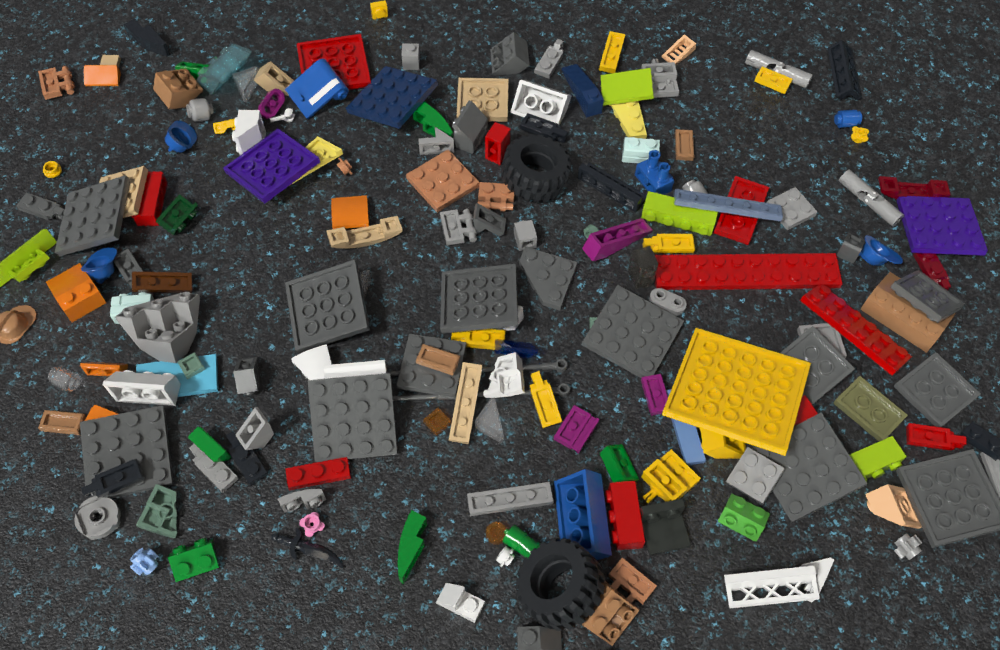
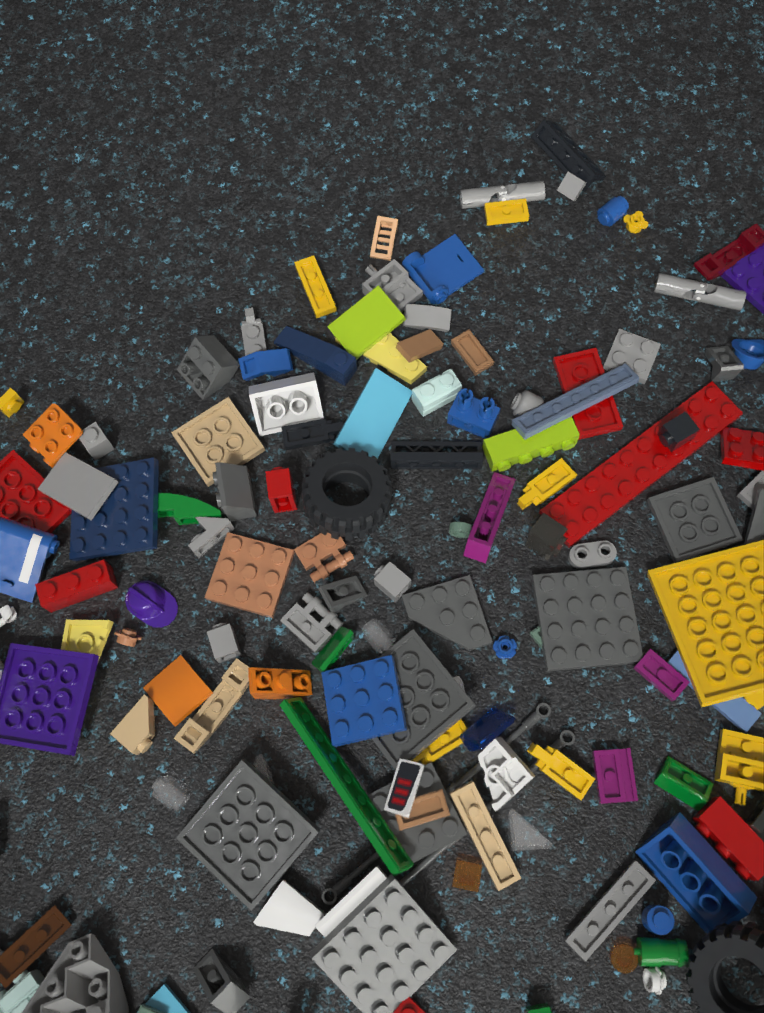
camera: 30 degrees left, 10 degrees up
none -> orange bracket [23,403,83,468]
none -> red brick [35,559,118,613]
none -> light grey tile [38,452,118,520]
none -> tan slope [110,694,155,755]
none -> dark purple piece [125,580,178,628]
none -> clear brick [151,775,190,812]
none -> light grey brick [207,623,242,663]
none -> blue slope [238,348,293,381]
none -> orange slope [248,667,312,700]
none -> green tile [280,697,414,876]
none -> green slope [311,627,354,672]
none -> blue plate [321,655,407,747]
none -> medium azure tile [333,368,412,459]
none -> clear brick [361,618,396,655]
none -> slope [384,759,424,818]
none -> medium nougat tile [396,329,444,363]
none -> blue door [402,234,484,304]
none -> light grey slope [403,304,452,332]
none -> blue plate [493,635,517,659]
none -> light grey tile [557,171,587,201]
none -> blue brick [641,904,674,935]
none -> dark grey plate [647,477,743,563]
none -> black brick [658,411,700,452]

